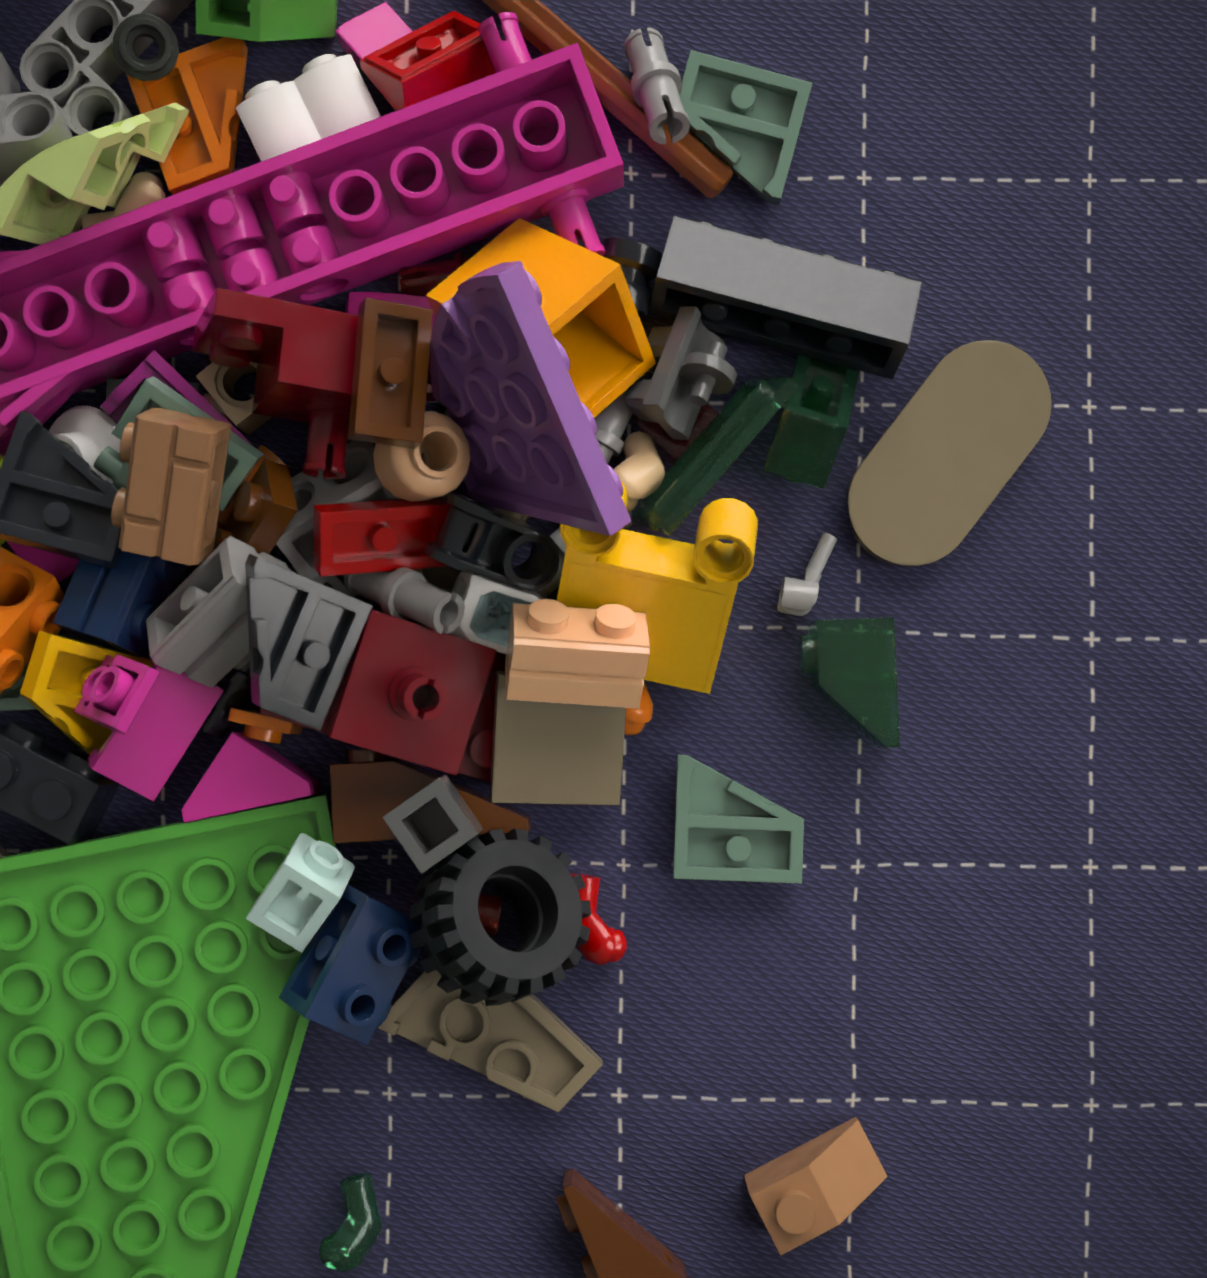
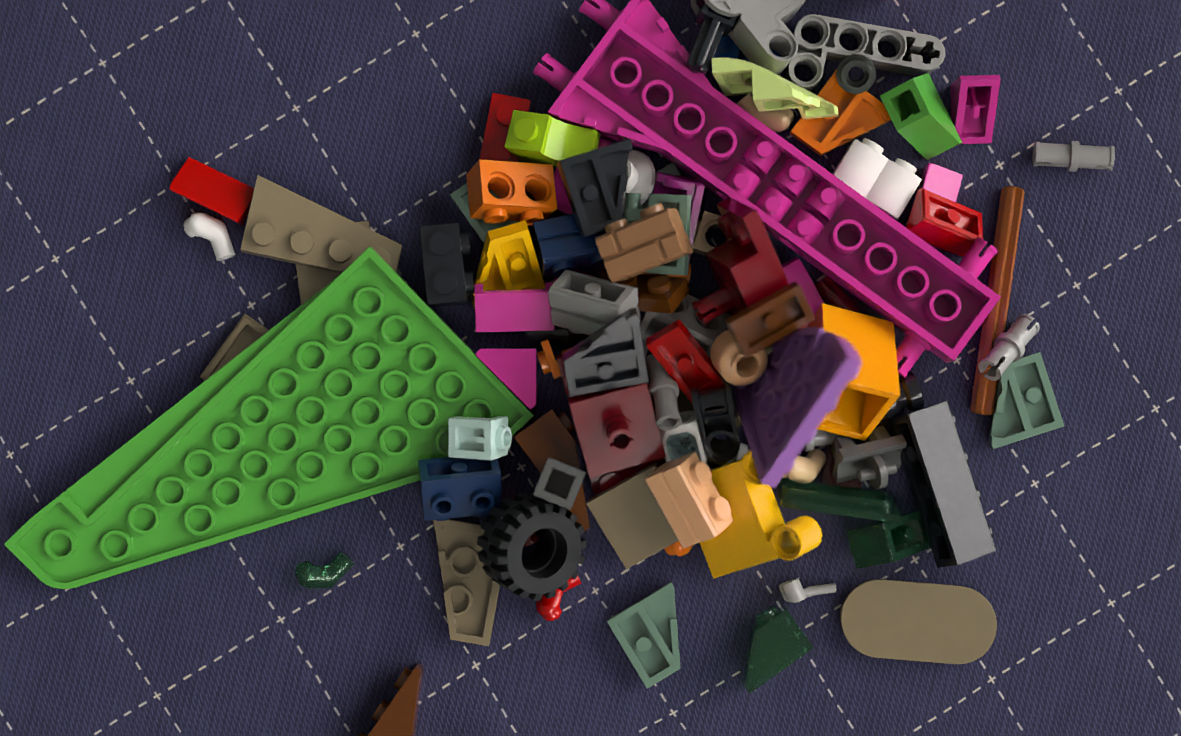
camera: 55 degrees right, 0 degrees up
dark pink slope [74,655,160,735] -> none

